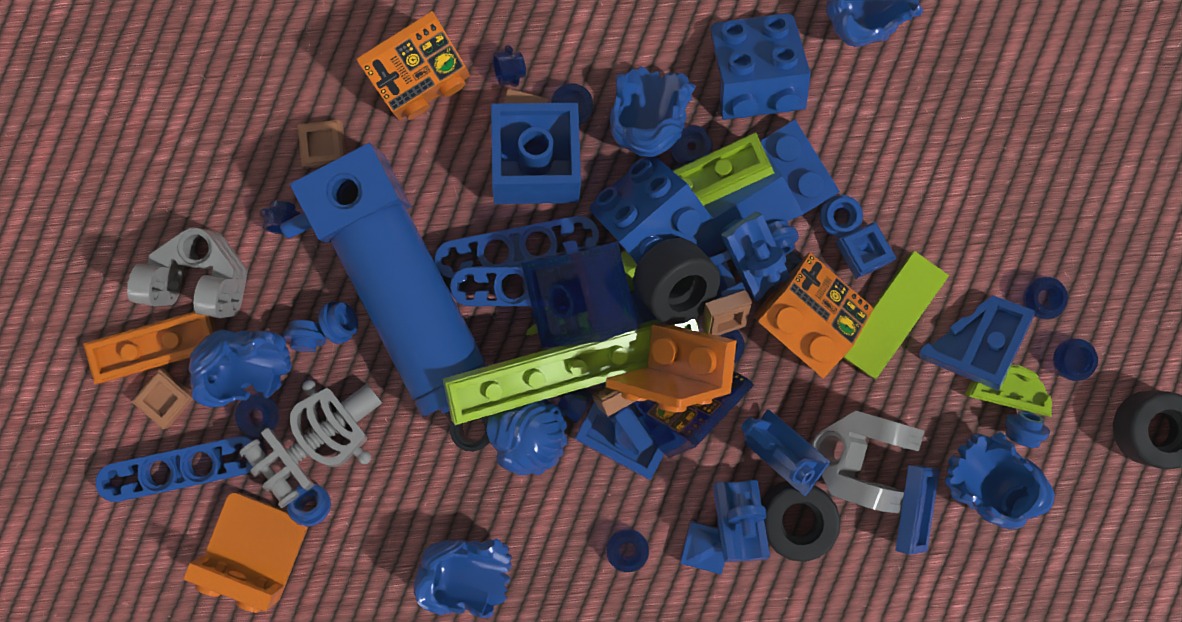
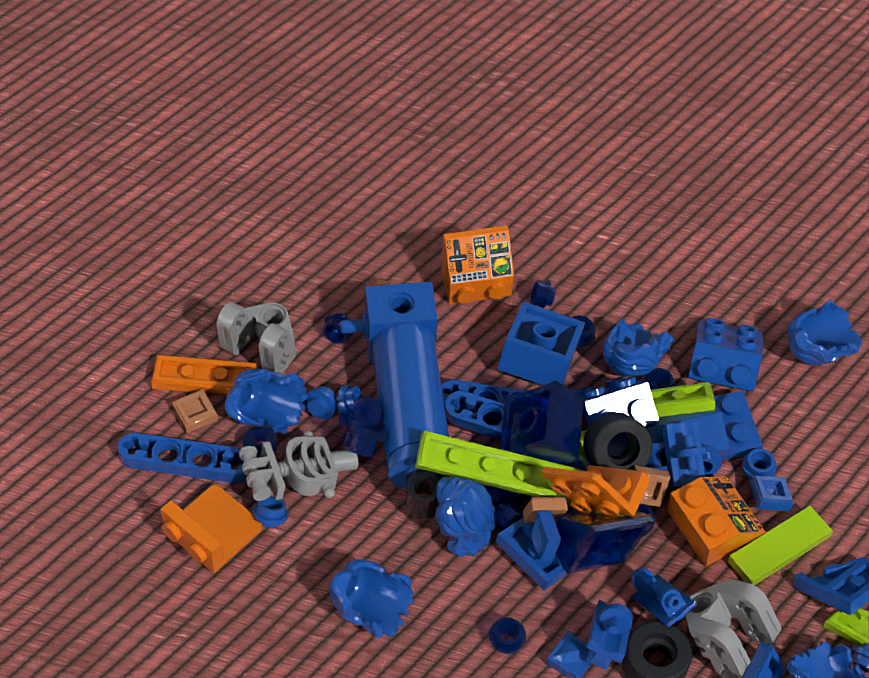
camera: 15 degrees right, 35 degrees down
none -> clear blue hips [339,397,389,457]

